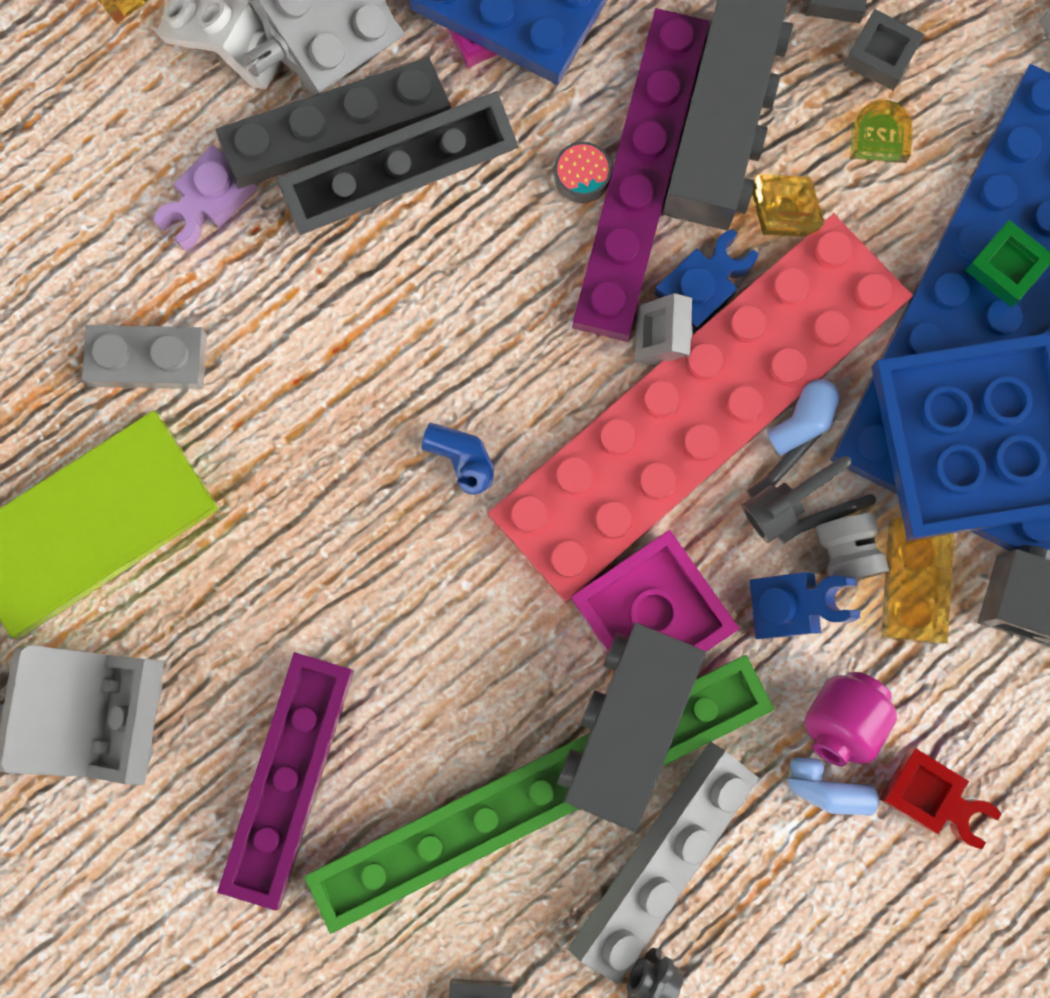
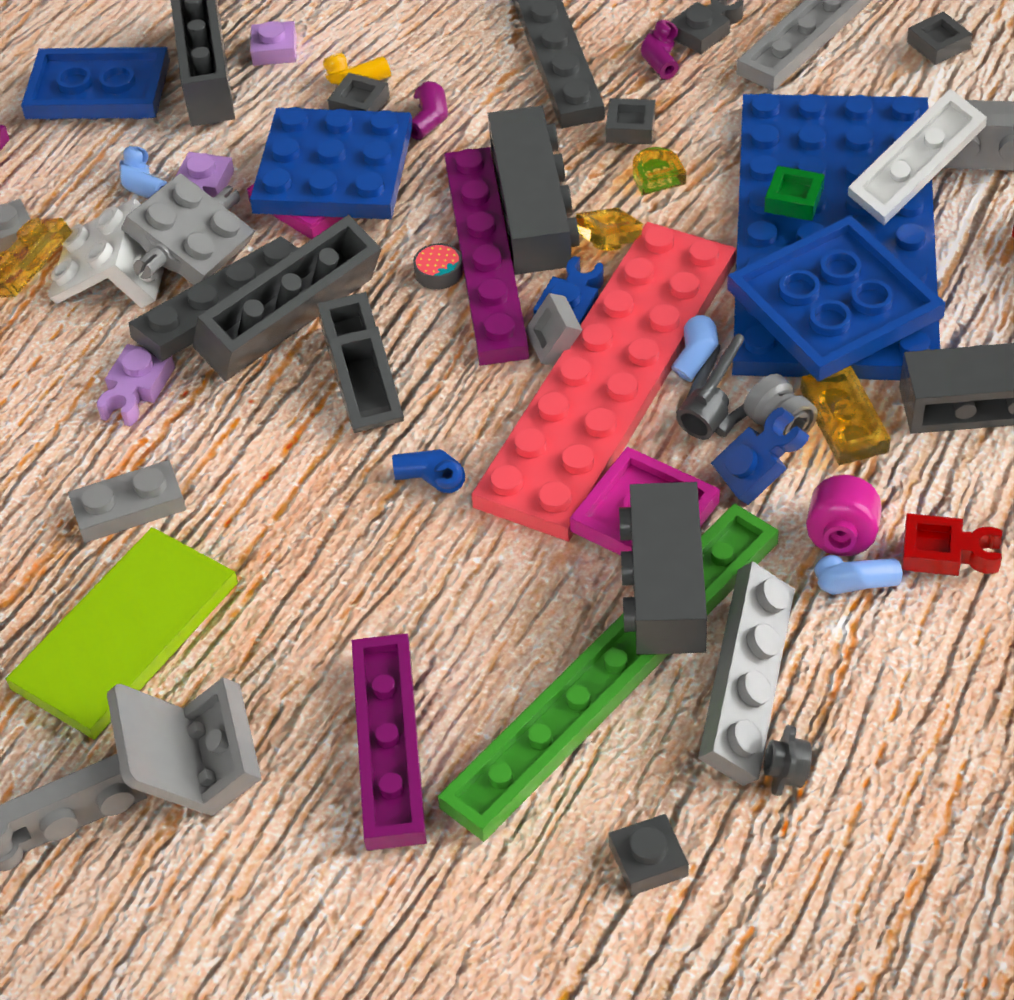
camera: 20 degrees left, 30 degrees down
none -> dark grey slope [317,292,404,433]

